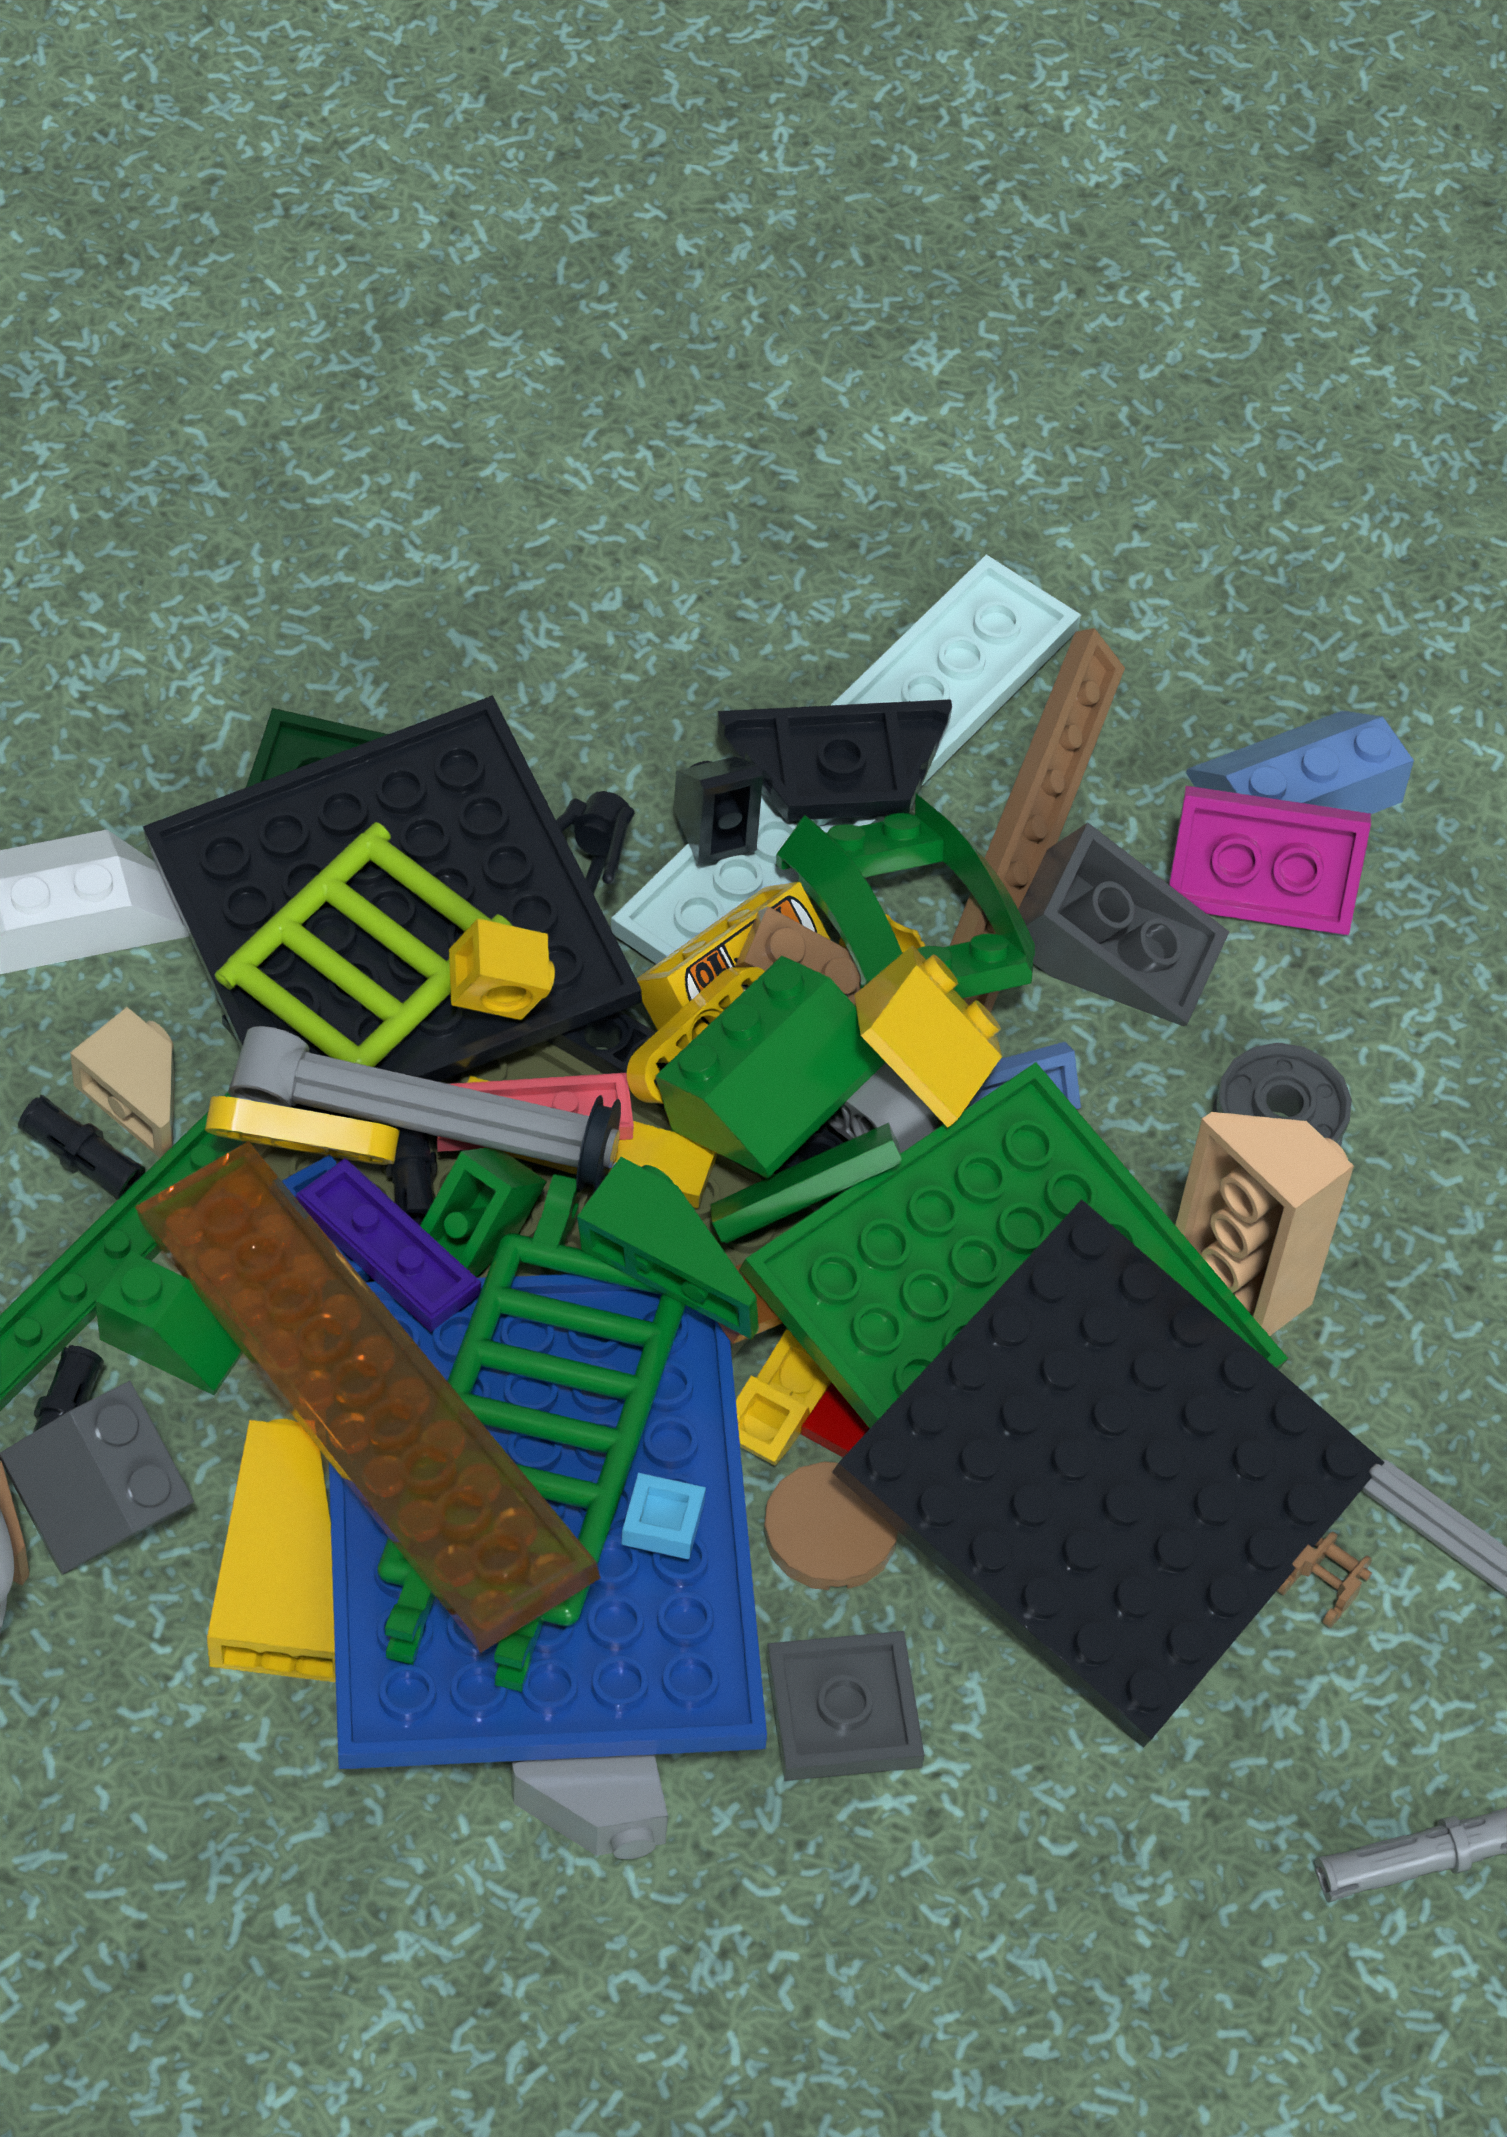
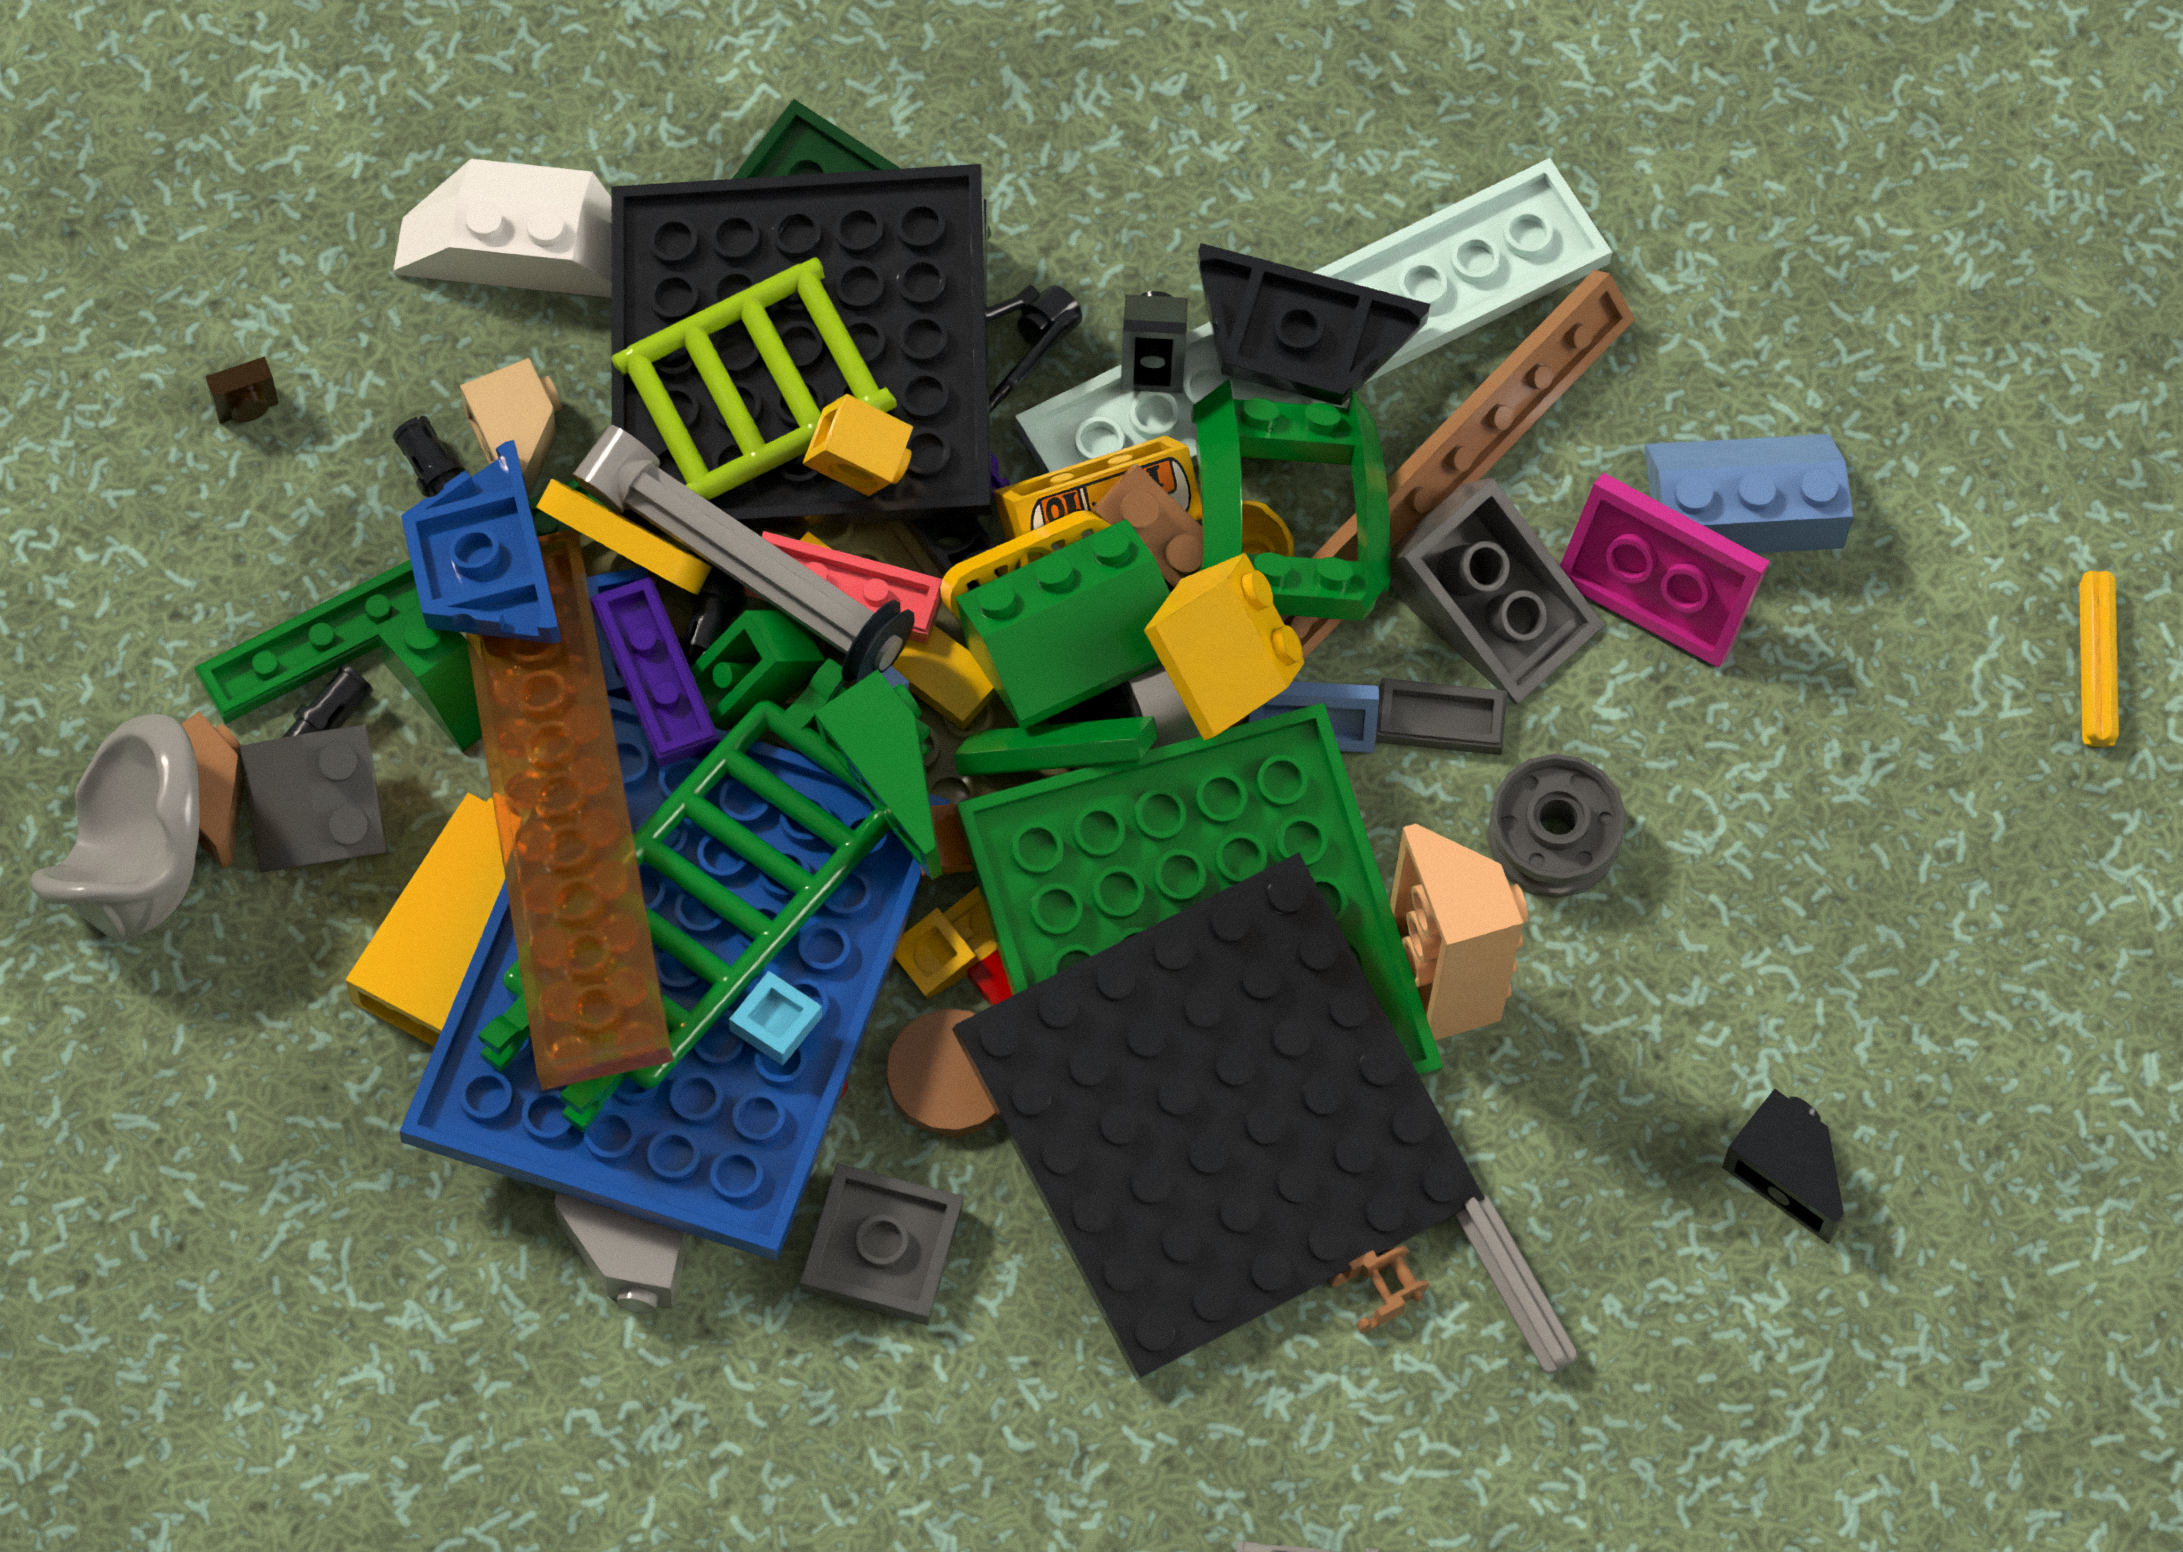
camera: 25 degrees right, 10 degrees up
none -> blue wing [401,440,562,644]
none -> dark grey tile [1375,678,1507,755]

